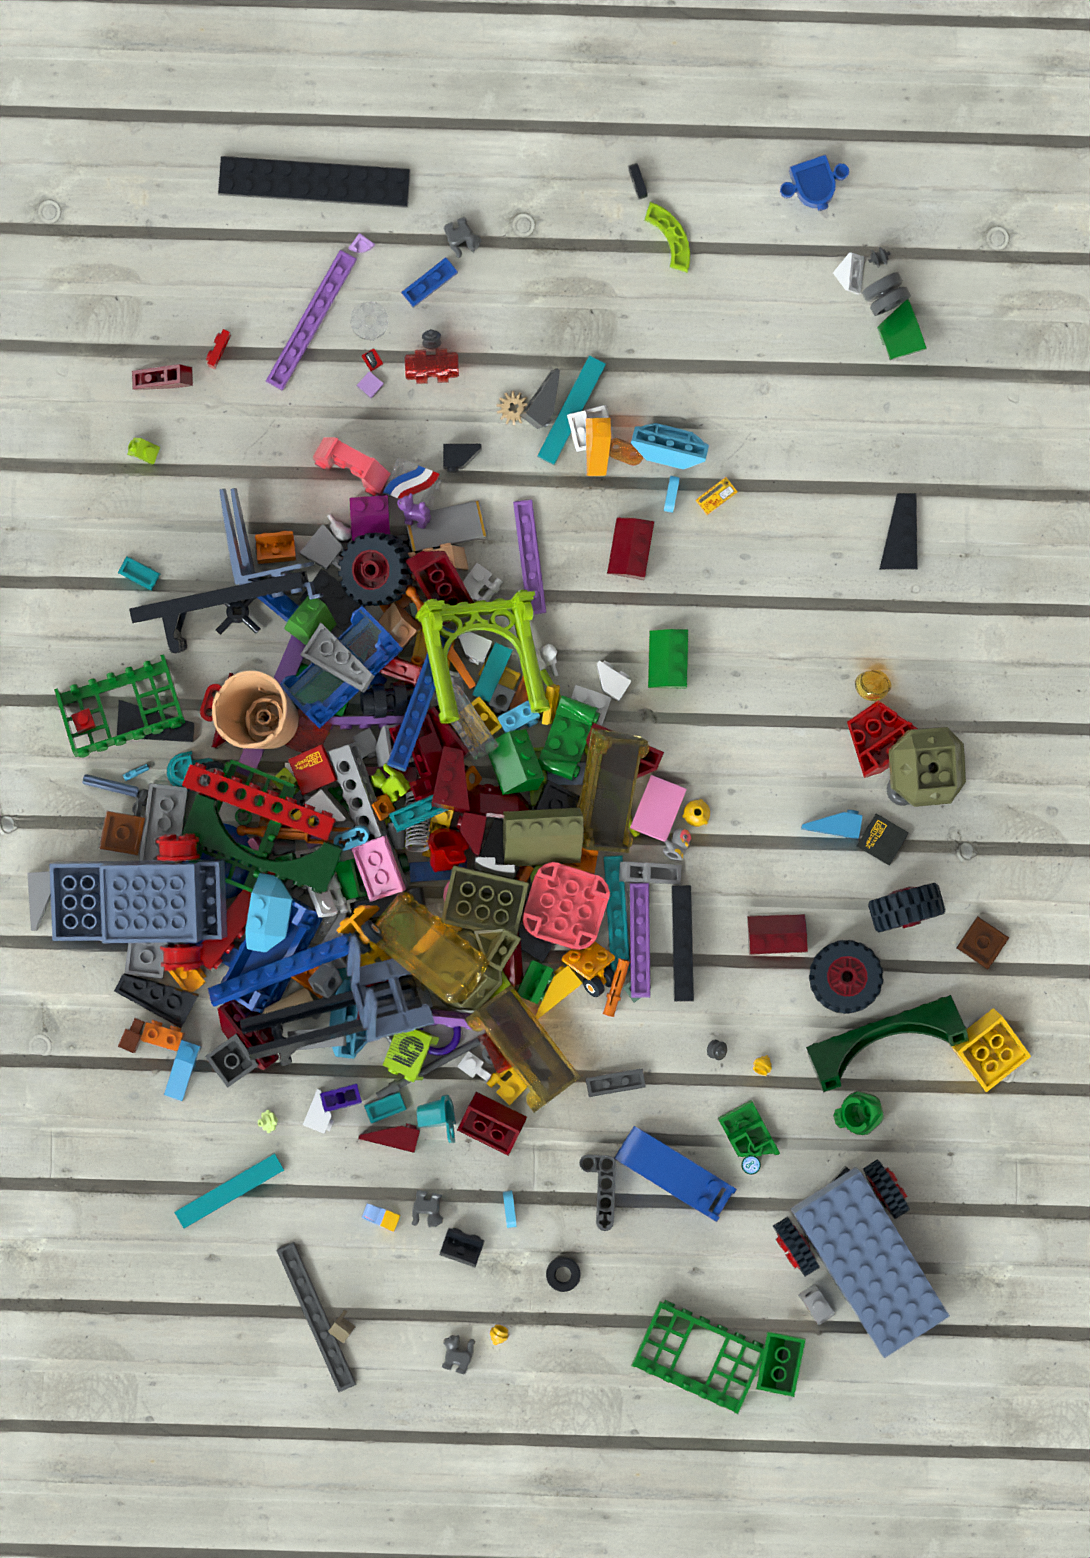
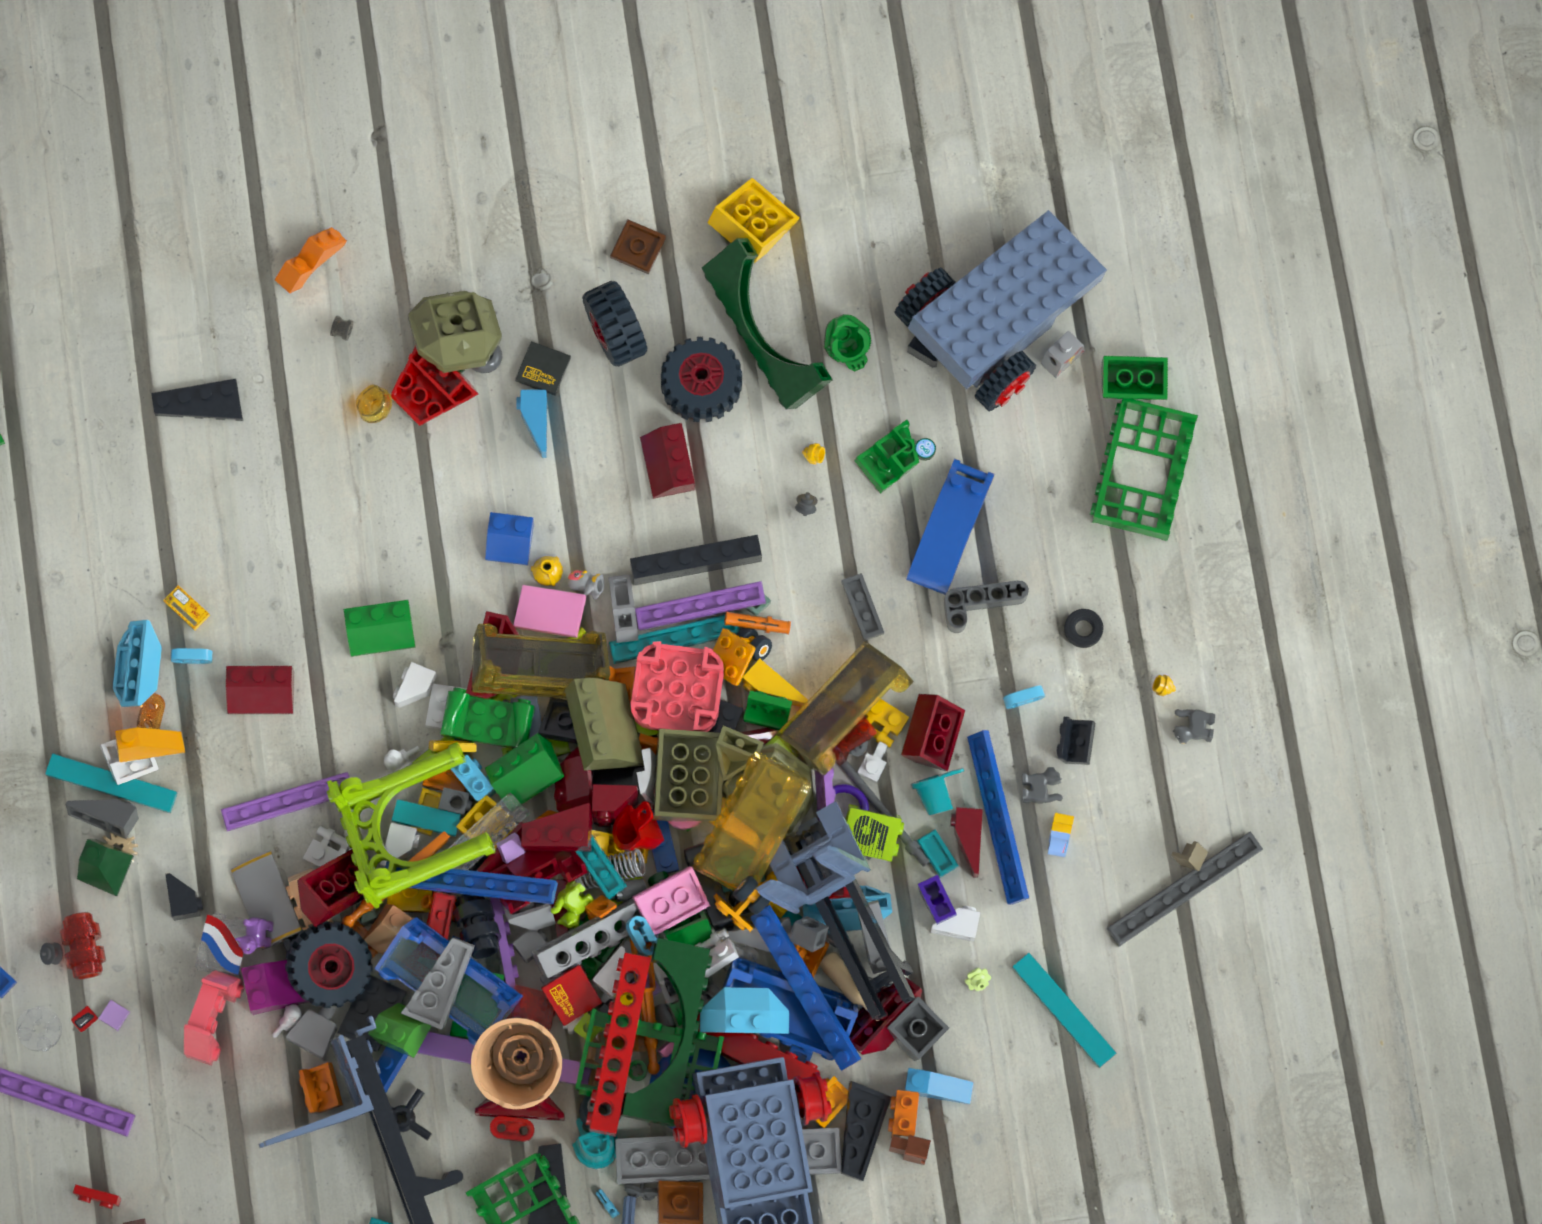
camera: 100 degrees left, 10 degrees down
none -> dark green slope [77,839,134,896]
none -> orange arch [275,227,347,293]
none -> clear smoke wheel [330,316,354,341]
none -> blue slope [485,512,534,566]
none -> lavender tile [496,833,525,864]
none -> blue plate [967,730,1029,905]

